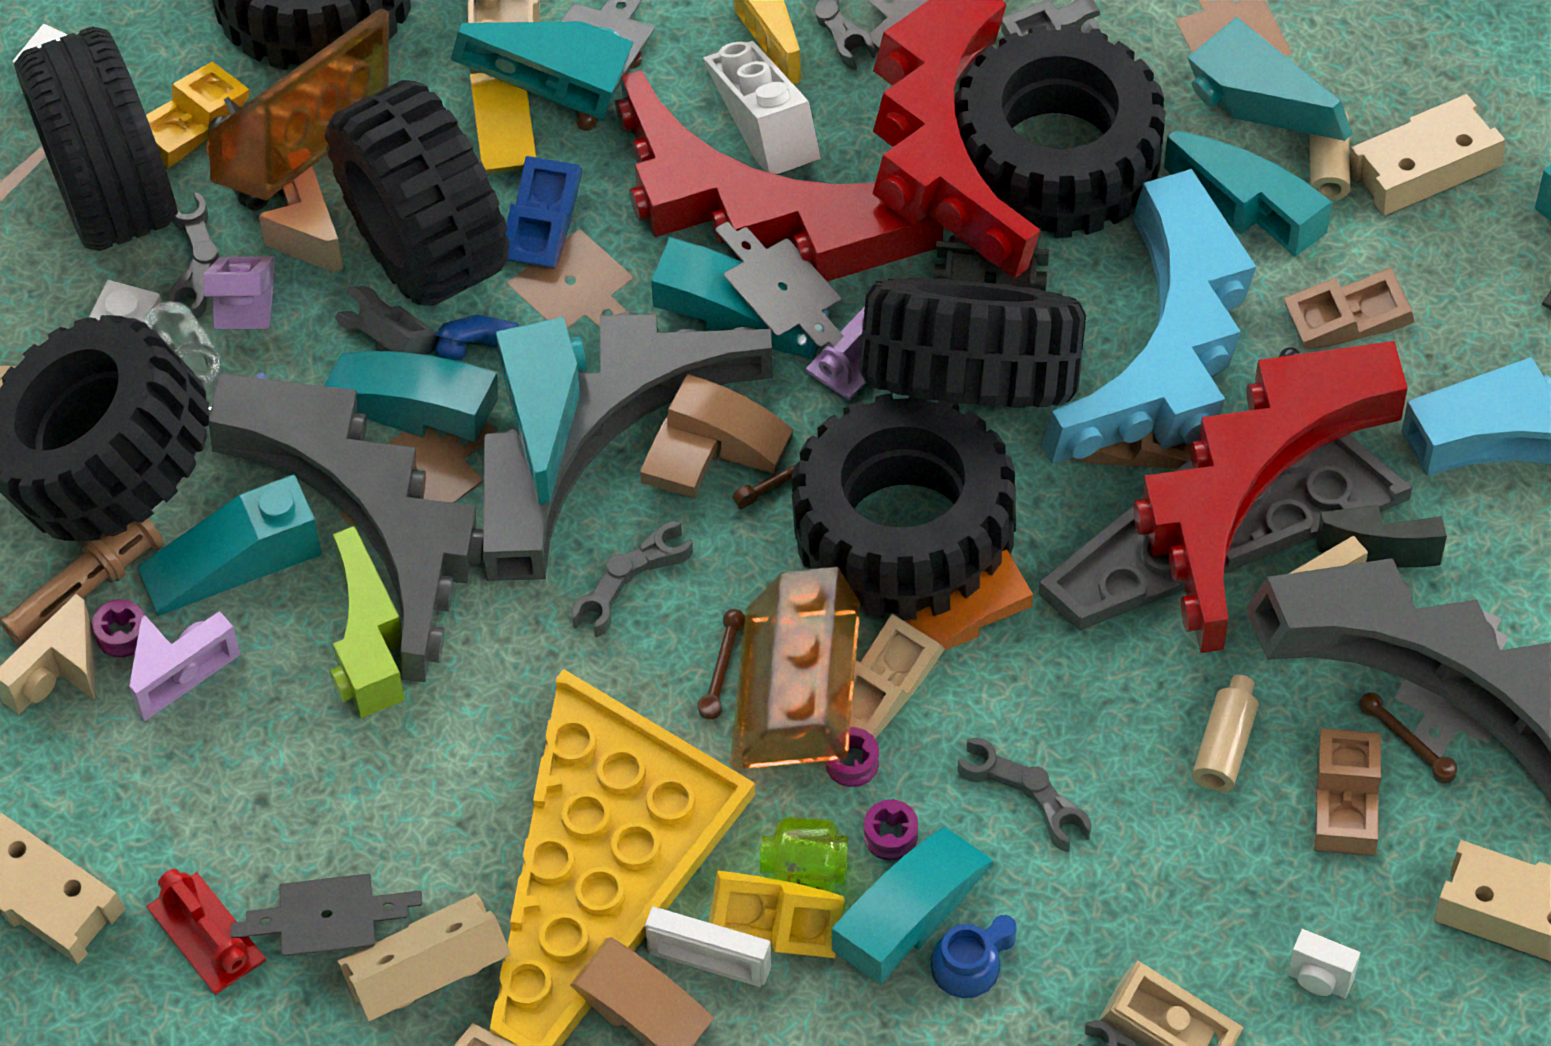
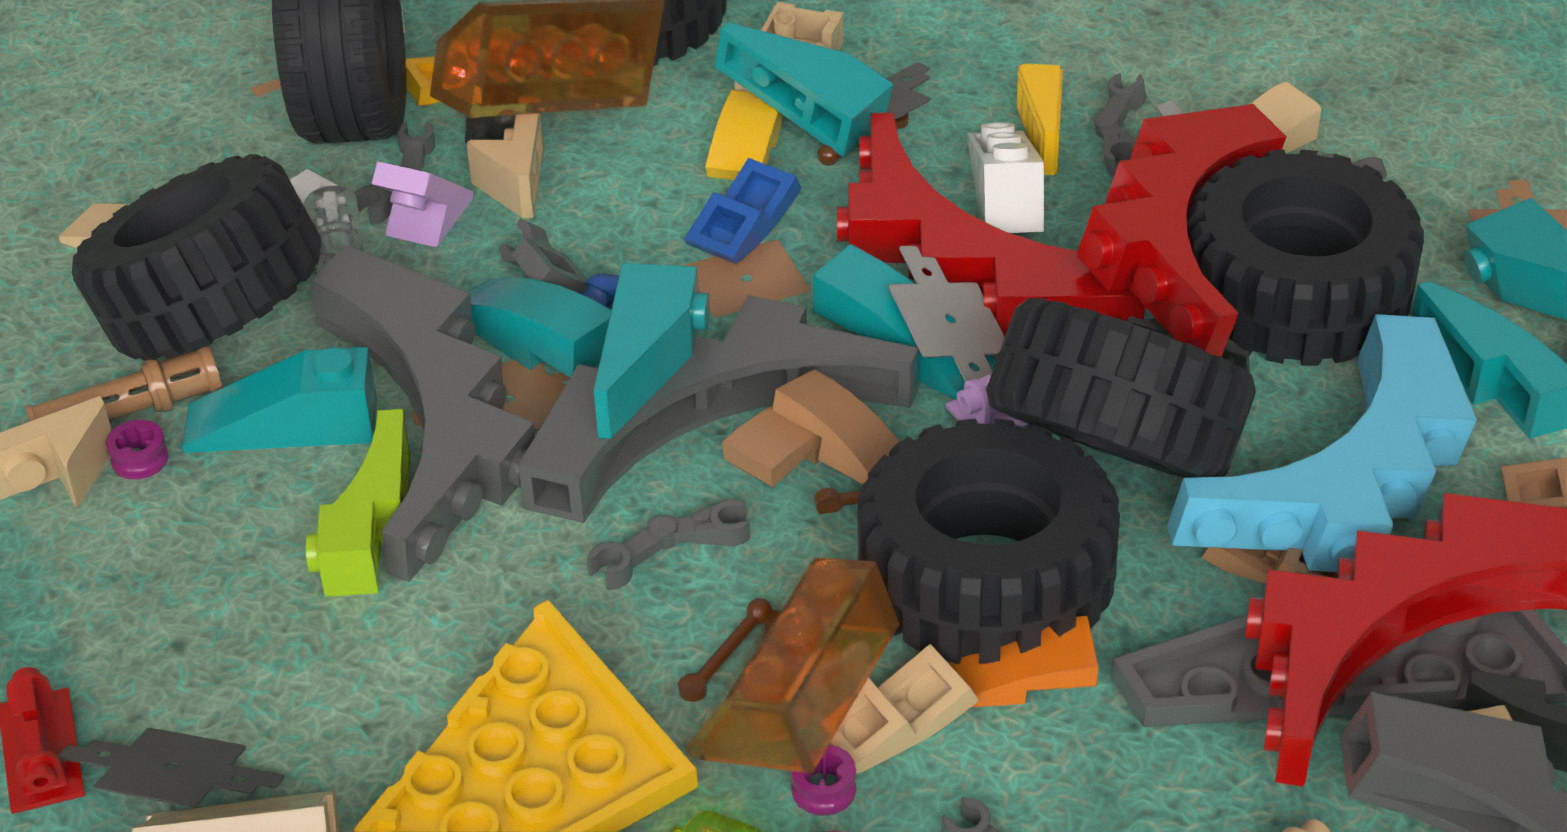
camera: 20 degrees right, 15 degrees down
lavender slope [129,611,241,722] -> none
black tyre [325,80,510,306] -> none

